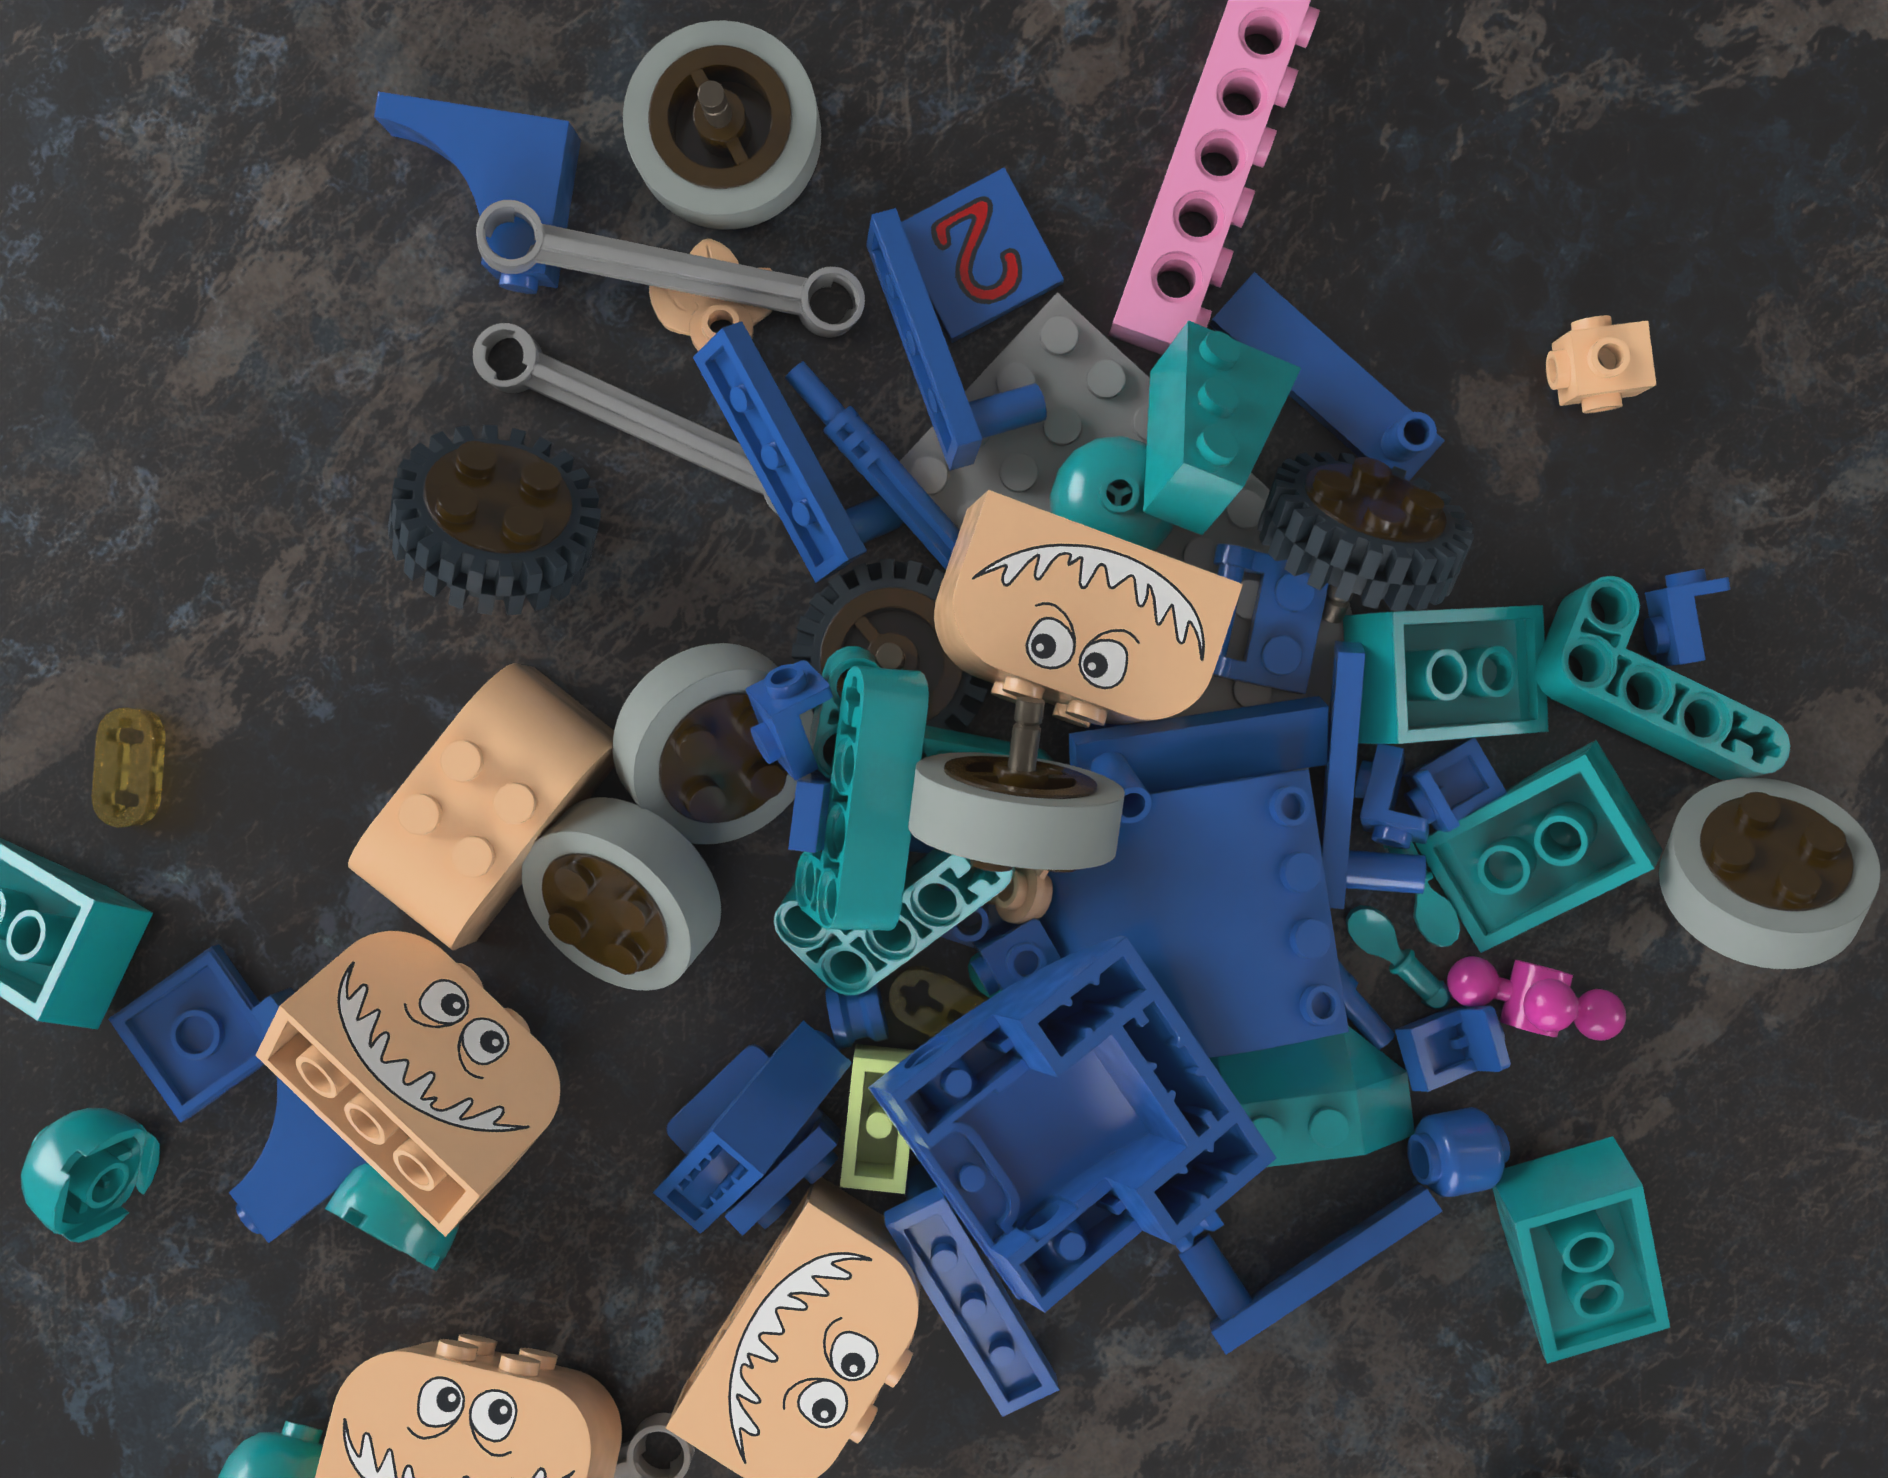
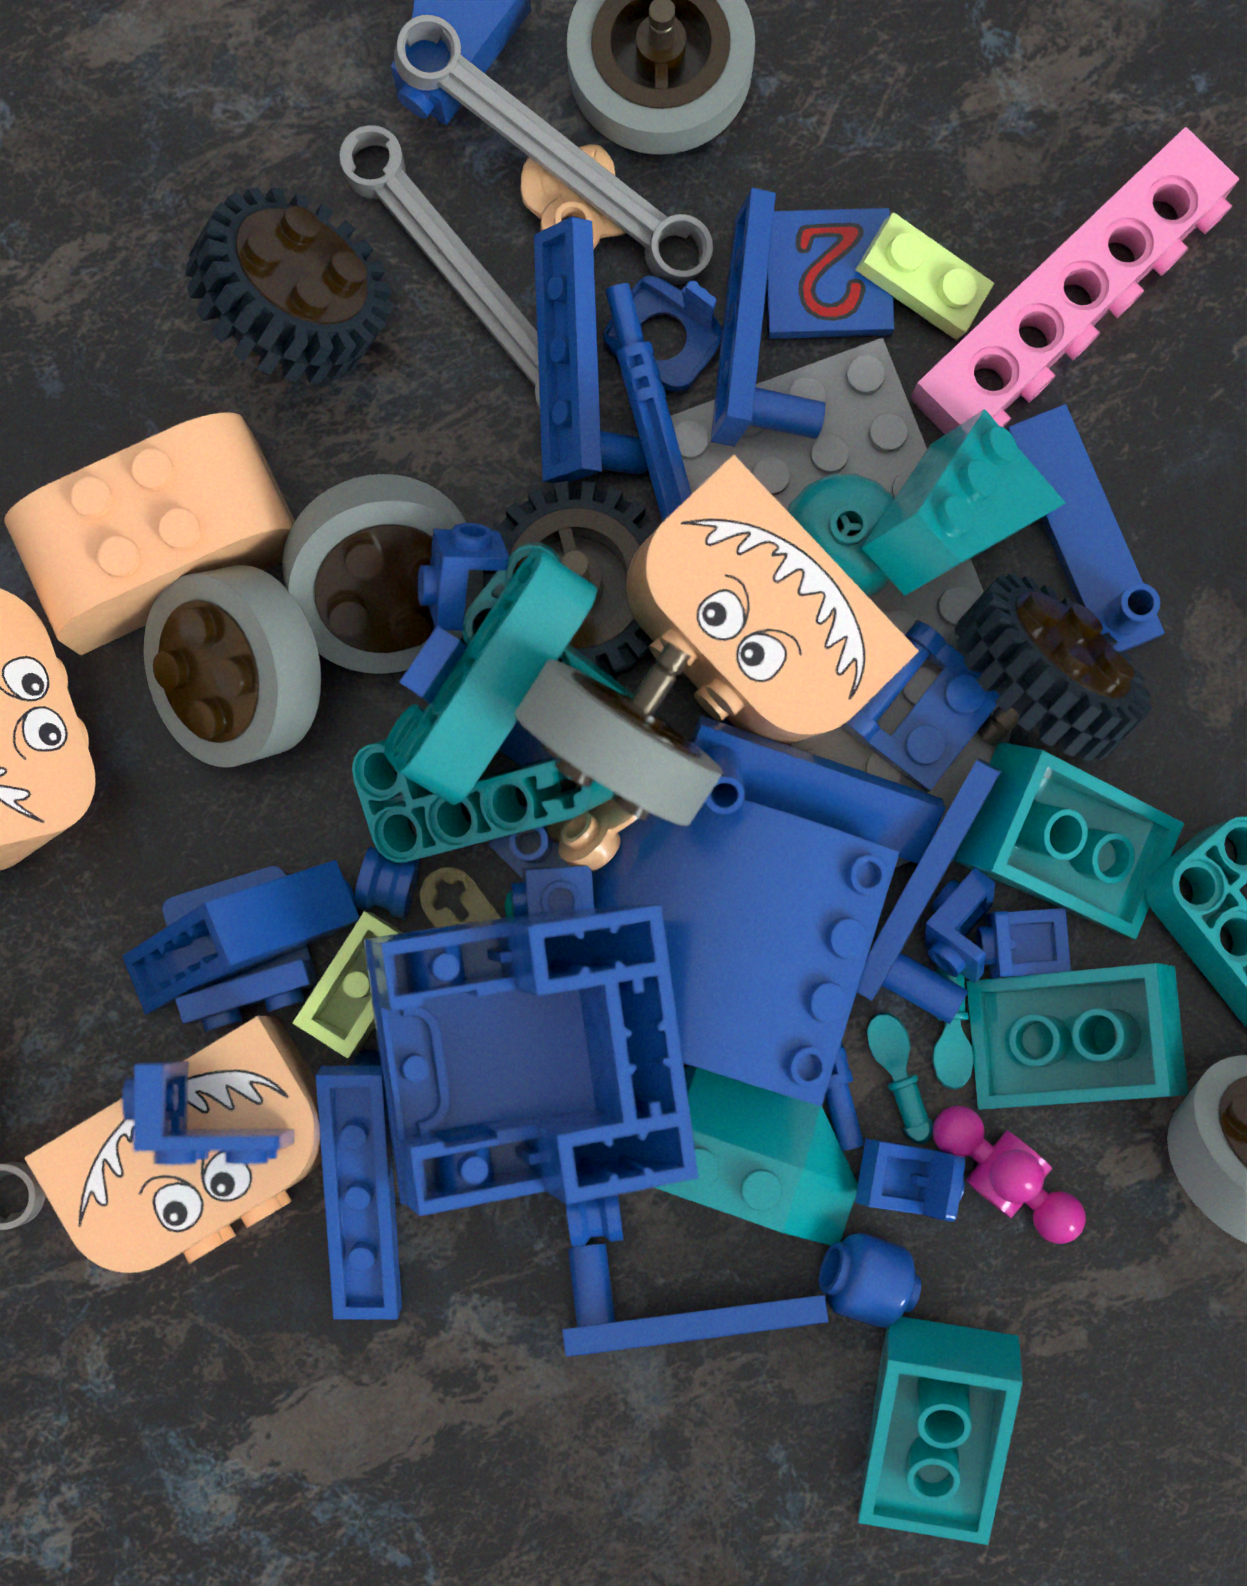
camera: 30 degrees right, 5 degrees down
none -> blue bracket [122,1061,294,1165]
none -> blue piece [603,276,722,392]
none -> yellowish green plate [855,212,994,340]

